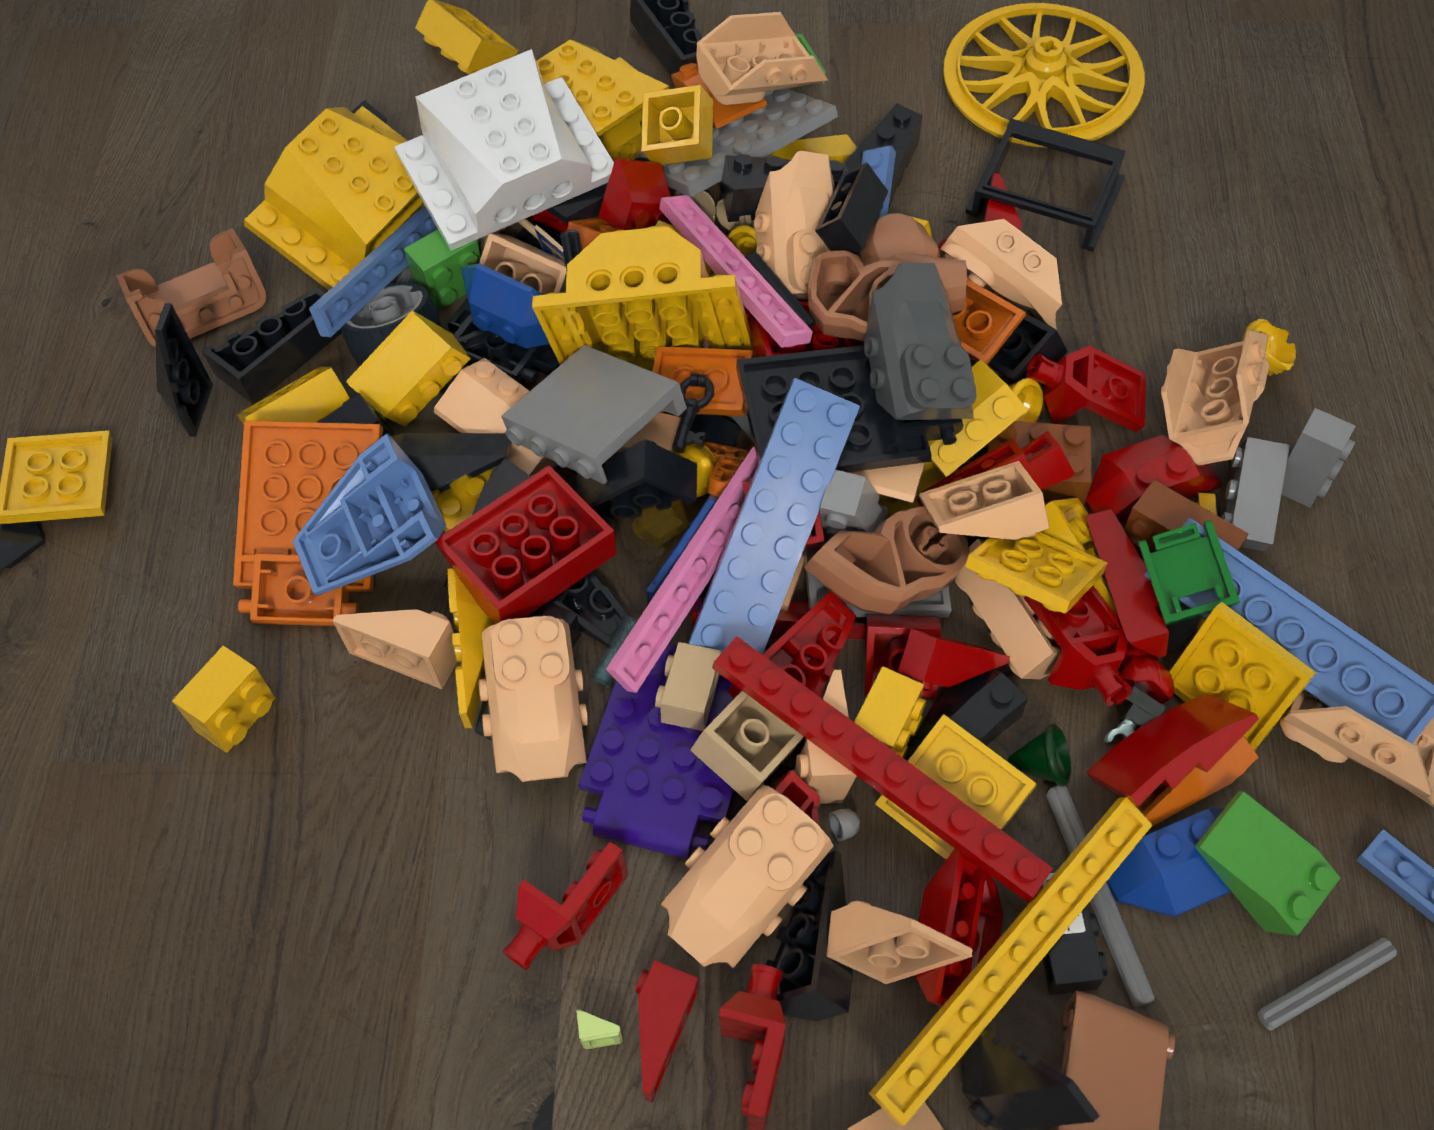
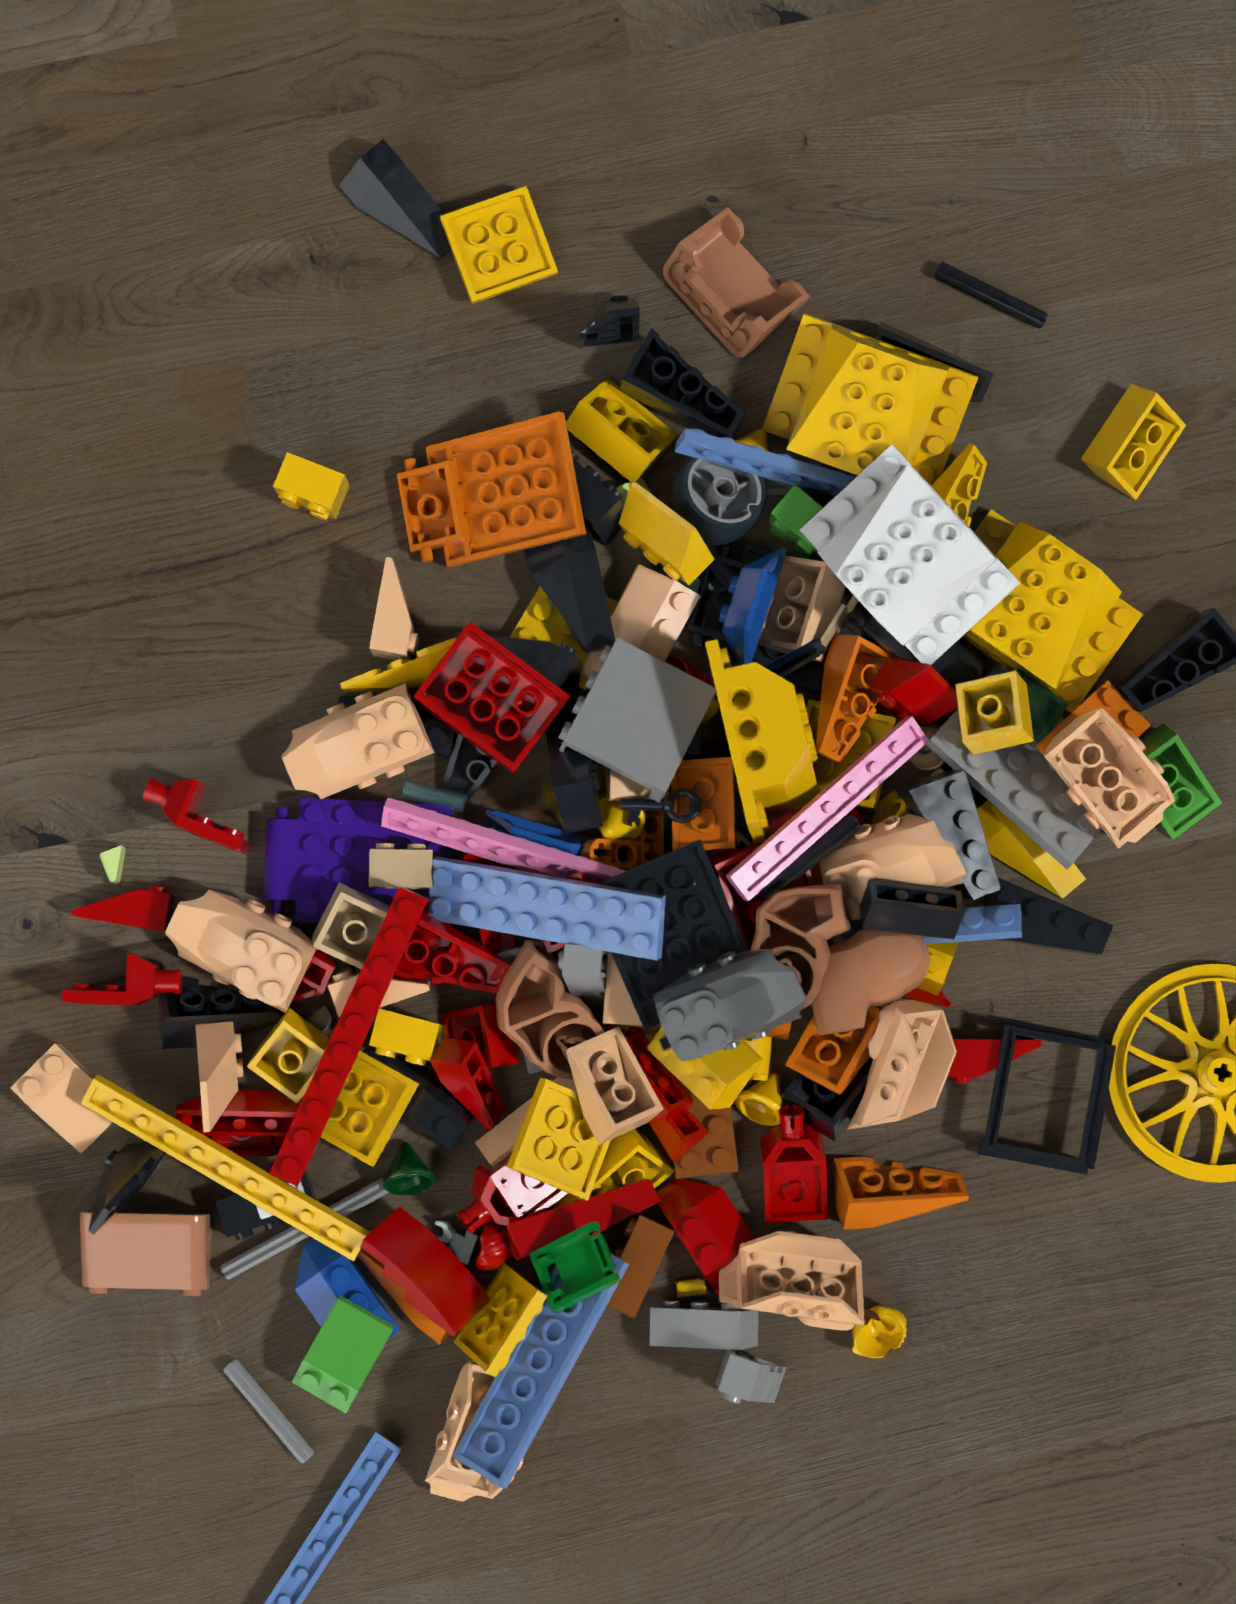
camera: 75 degrees right, 25 degrees up
medium blue wedge [293,434,446,596] -> none
none -> yellow brick [247,1008,330,1103]
none -> orange wedge [833,1157,969,1230]
none -> black axle [934,262,1048,329]

